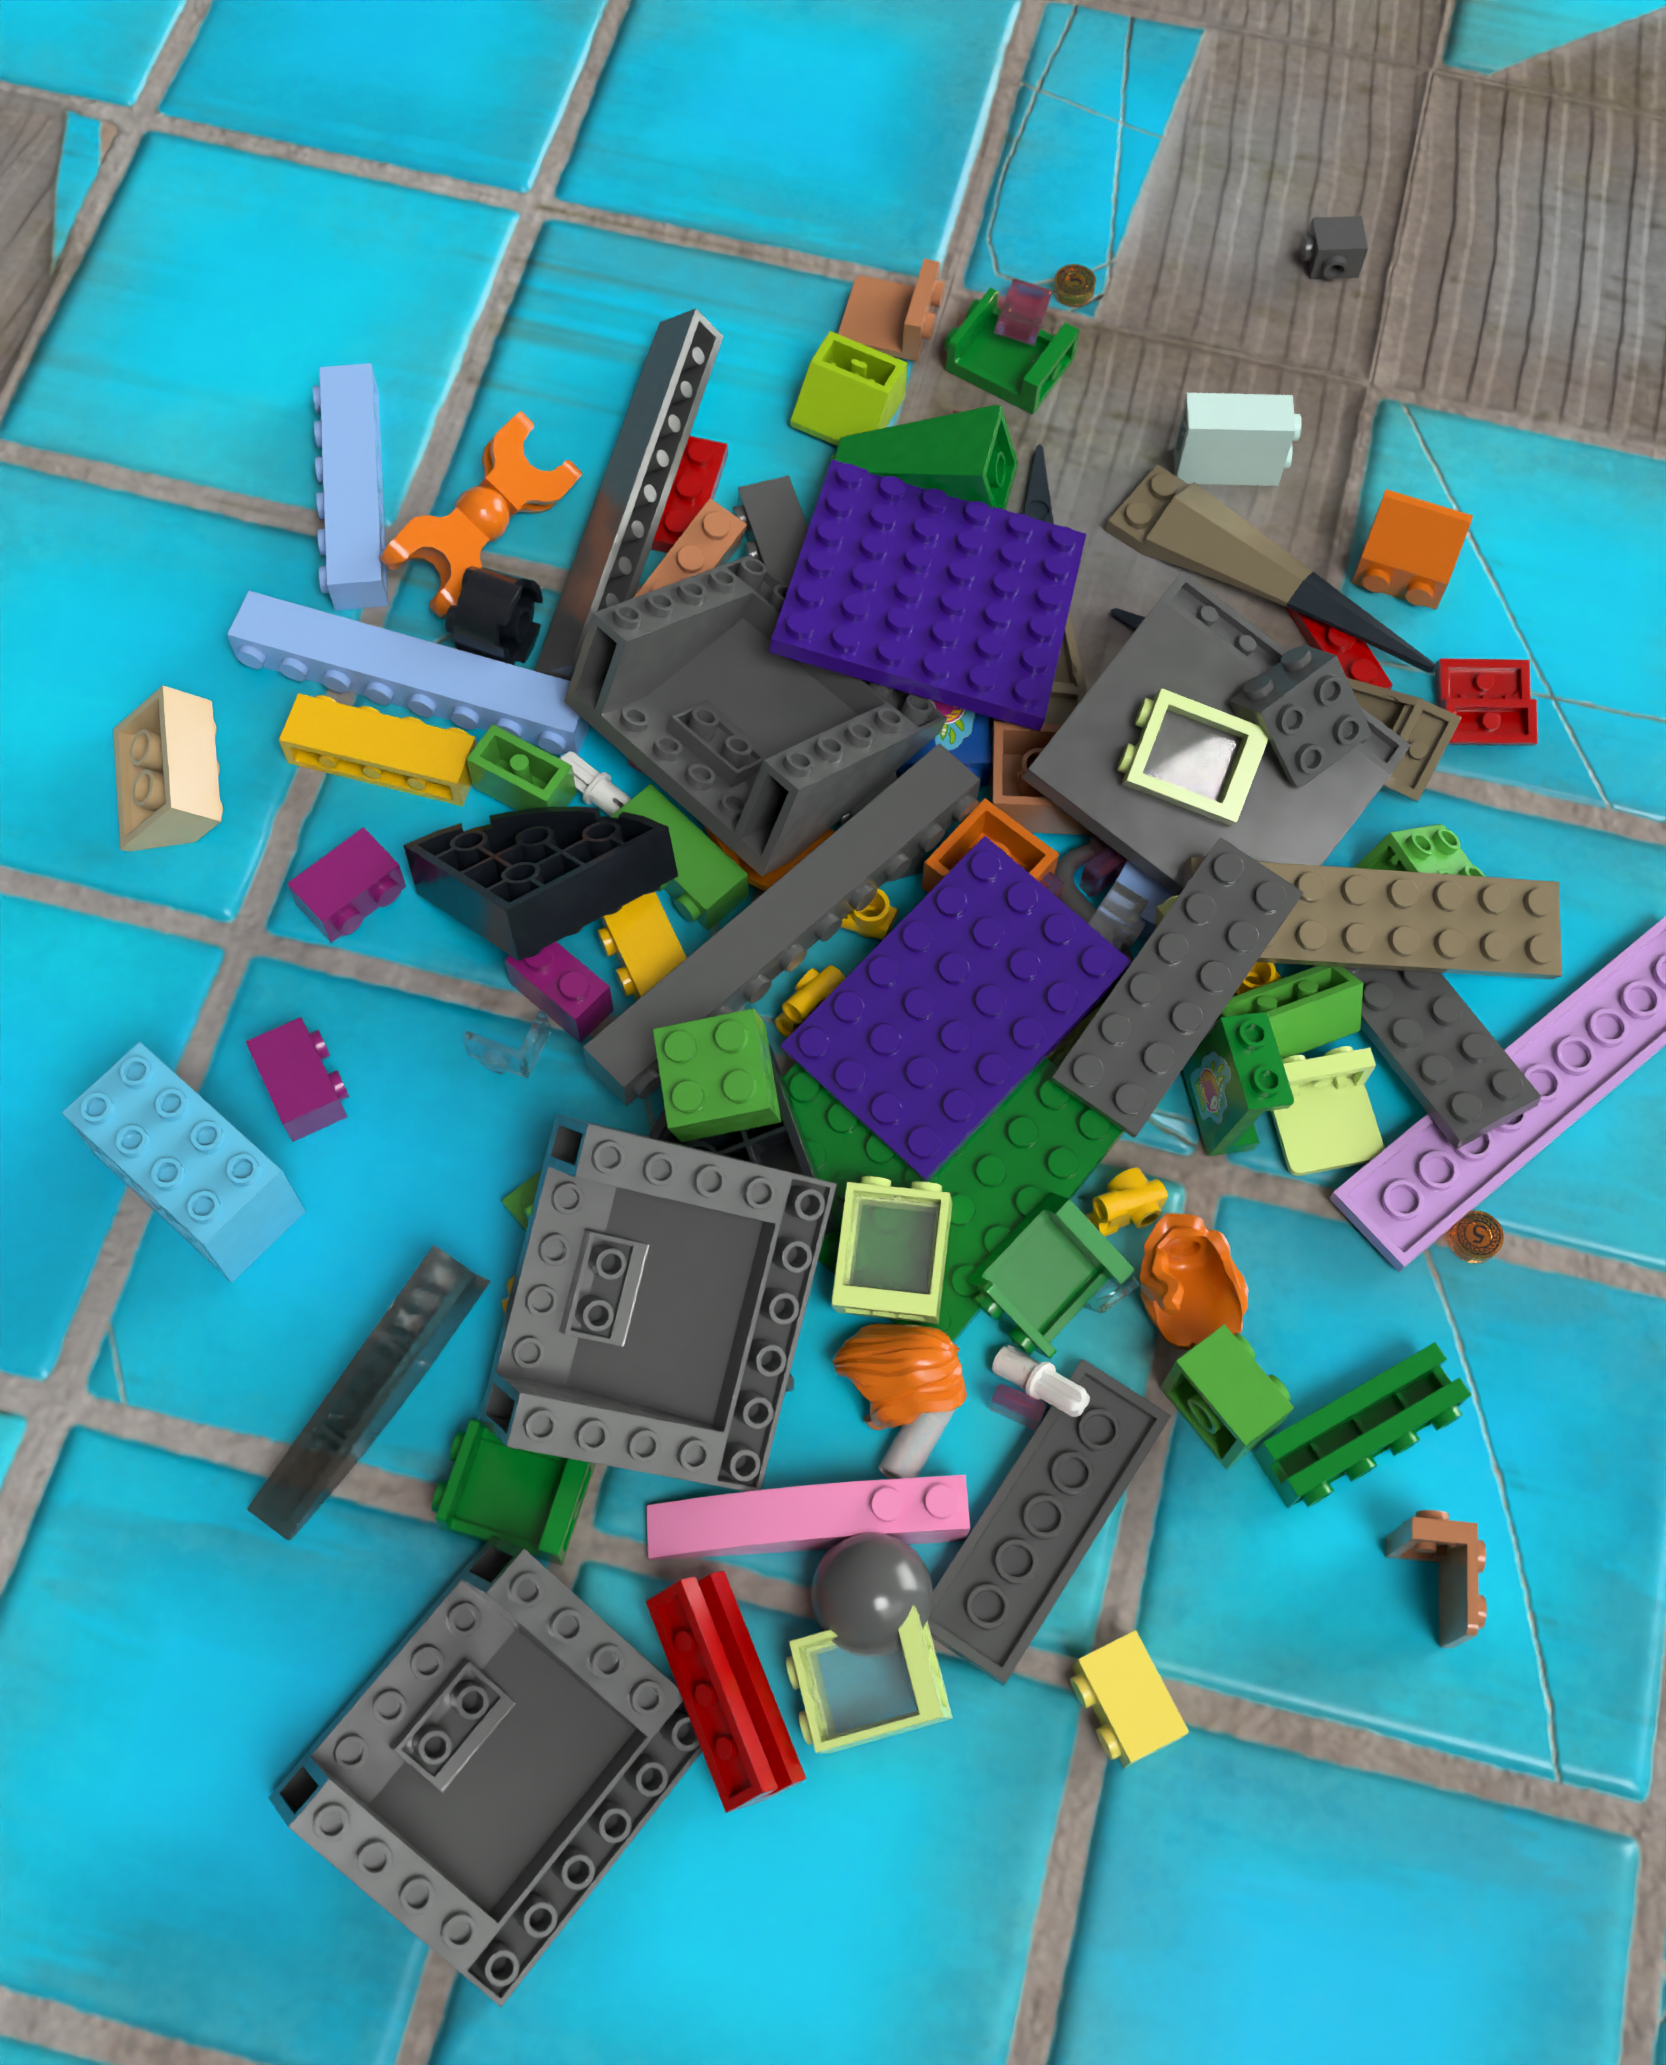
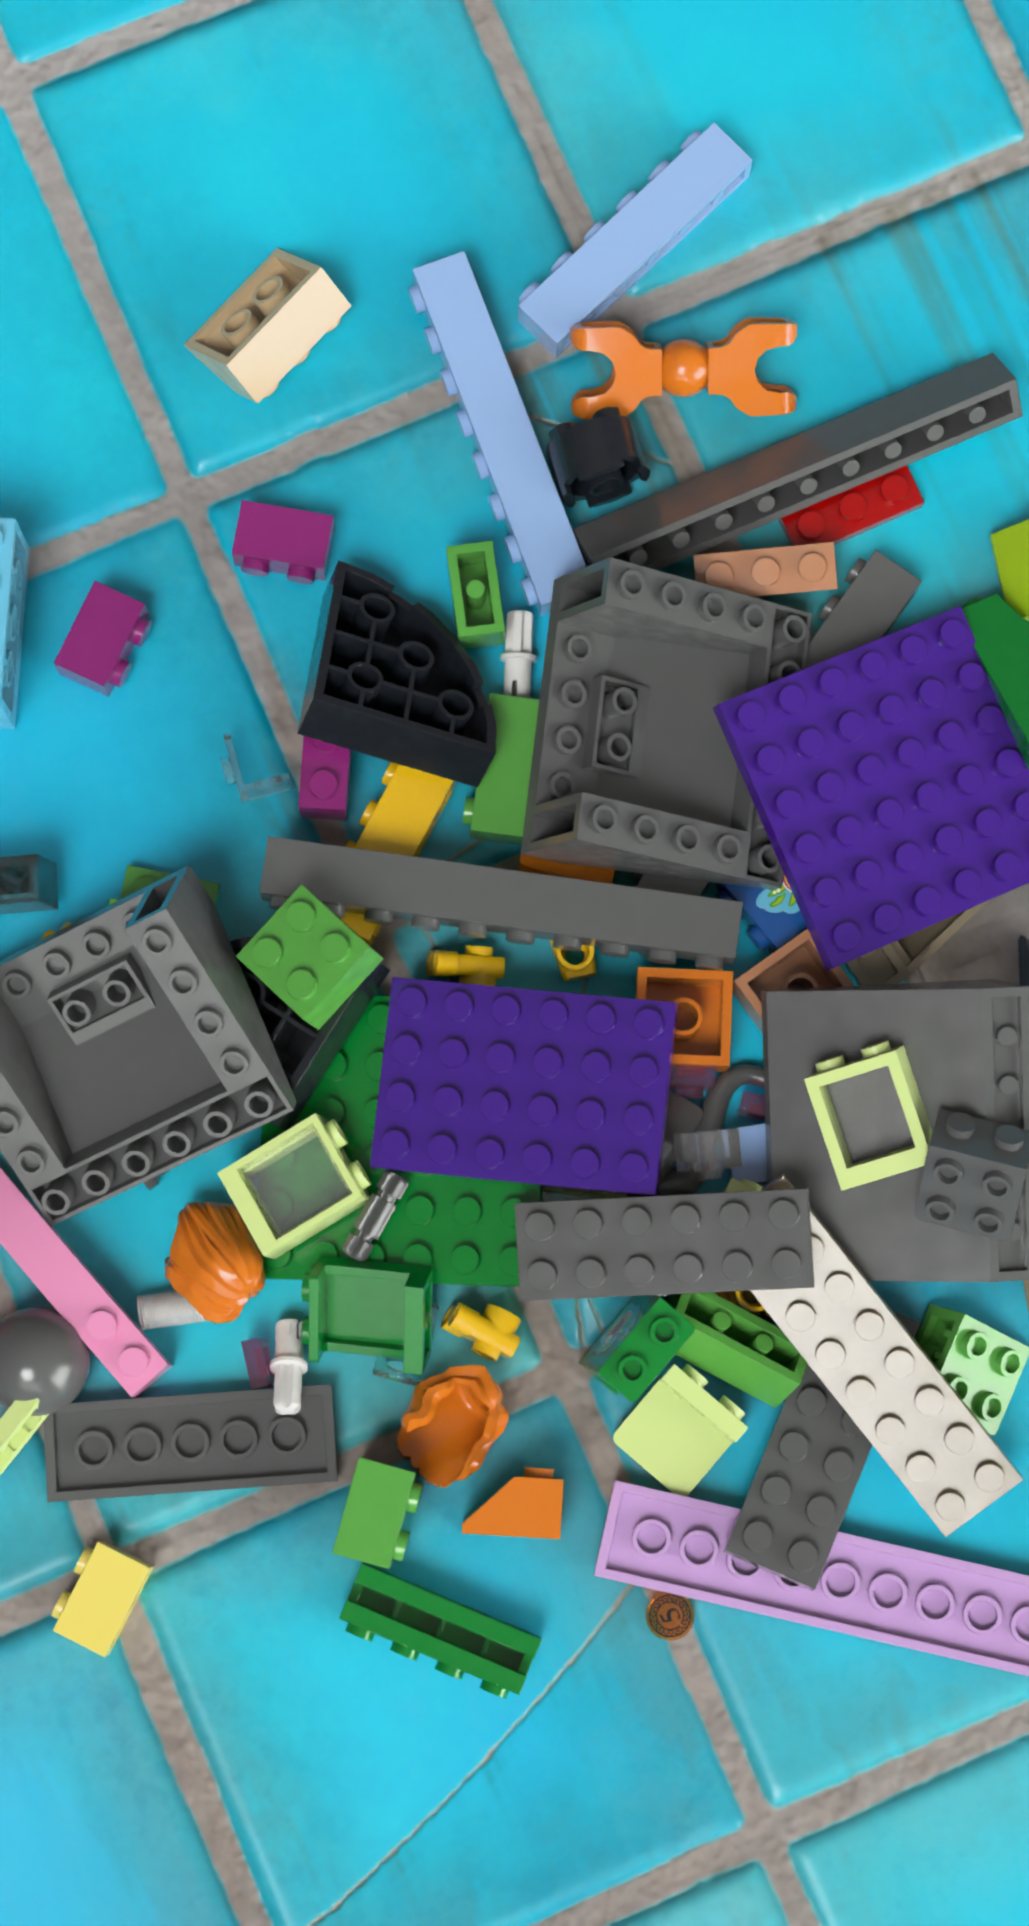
camera: 50 degrees right, 15 degrees up
yellow brick [279,693,477,807] -> none
bracket [1386,1510,1487,1649] -> none
none -> dark grey axle [342,1170,408,1261]
none -> orange slope [462,1467,564,1539]

